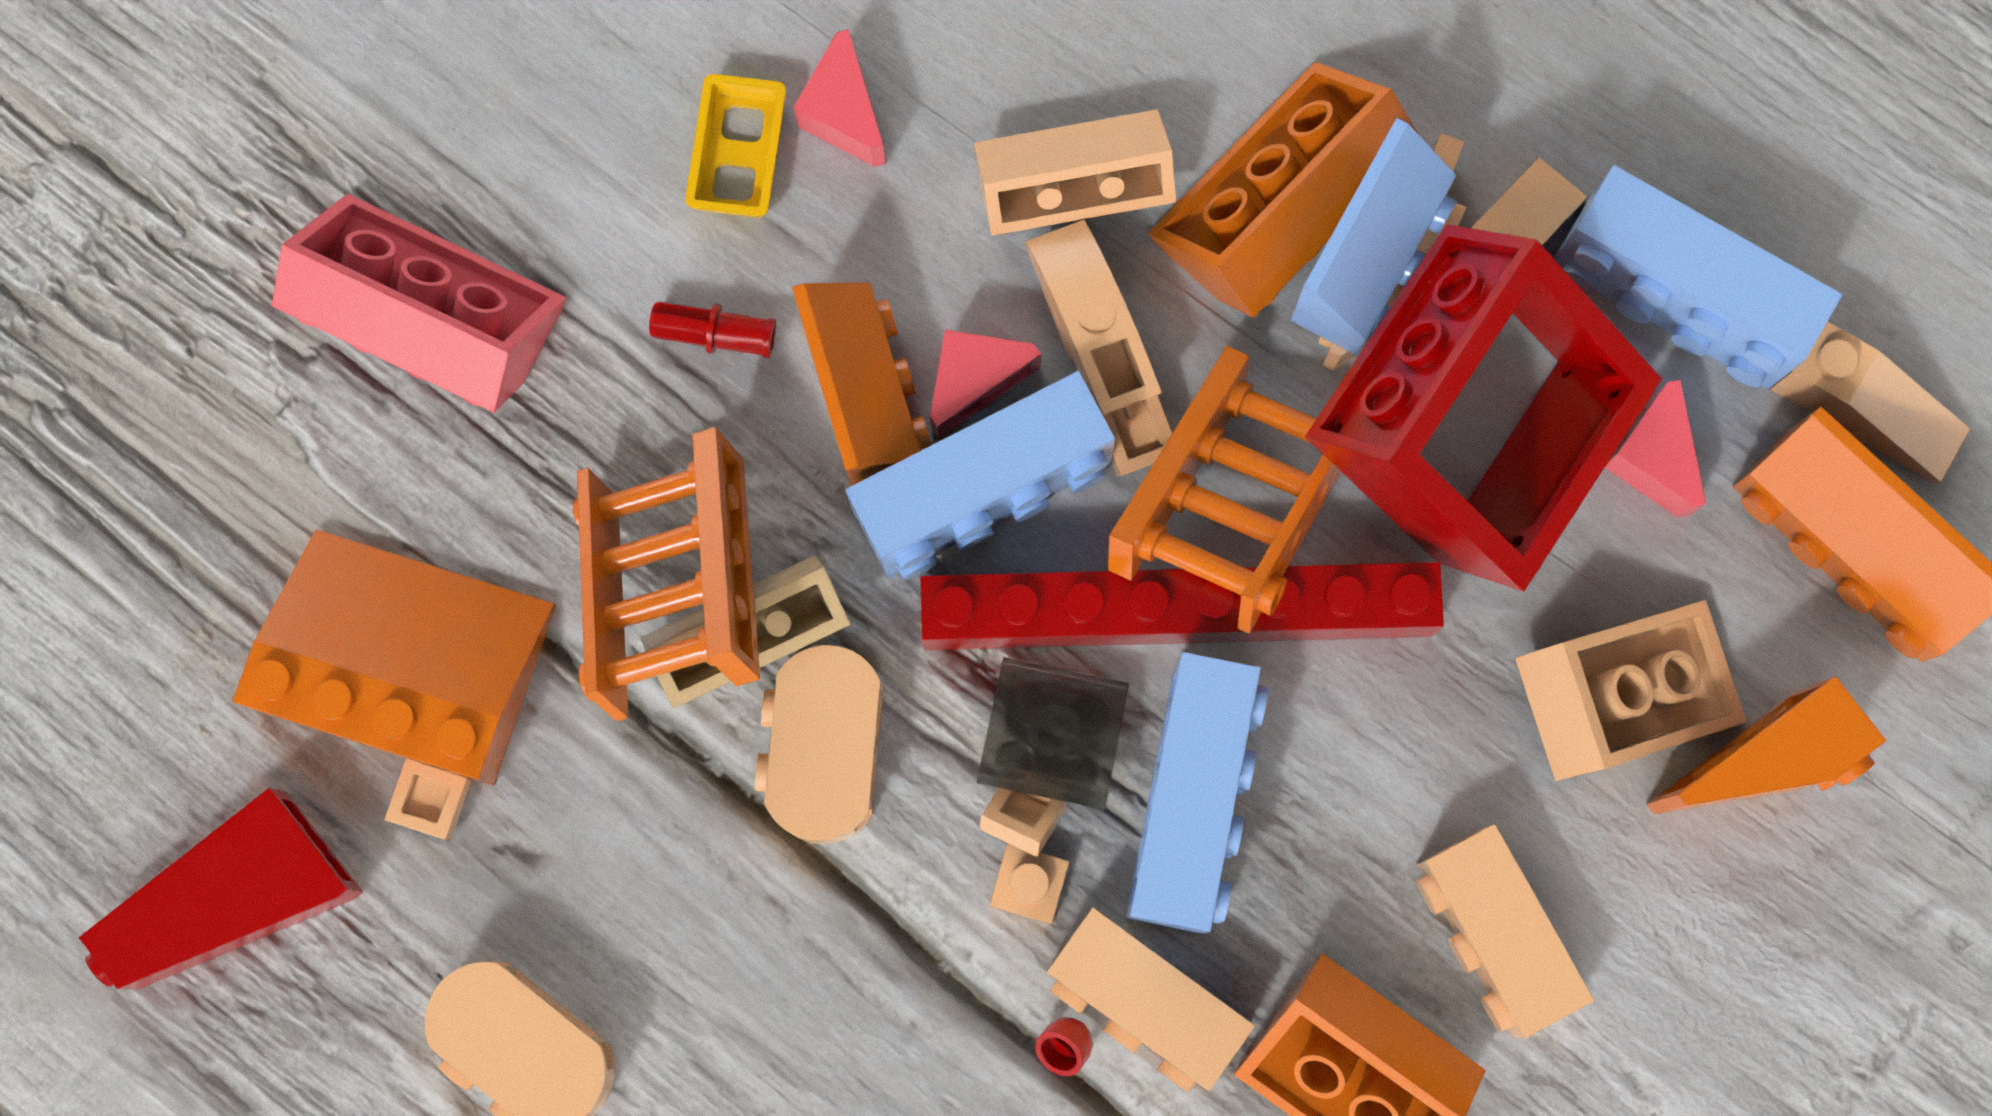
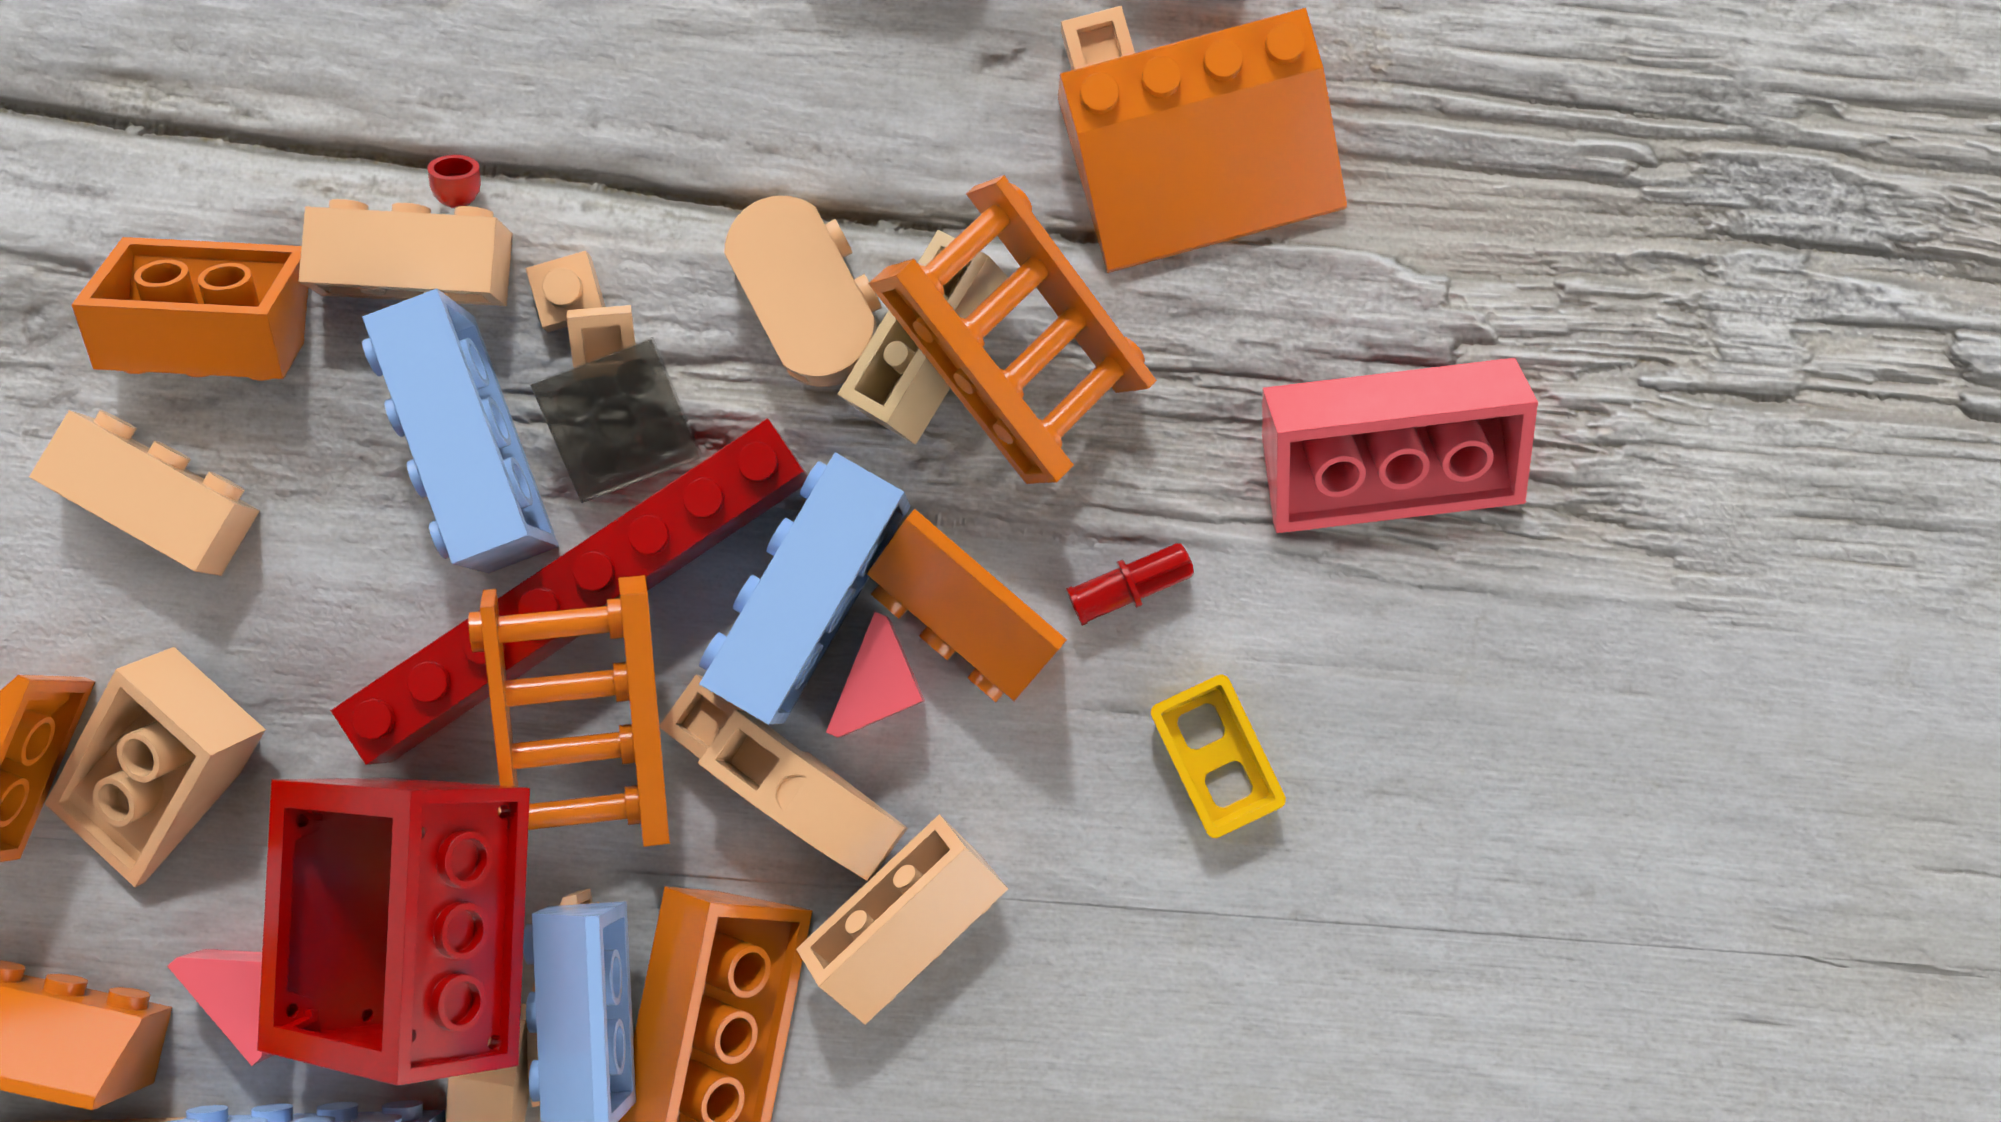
camera: 145 degrees right, 5 degrees up
coral slope [794,29,886,167] -> none

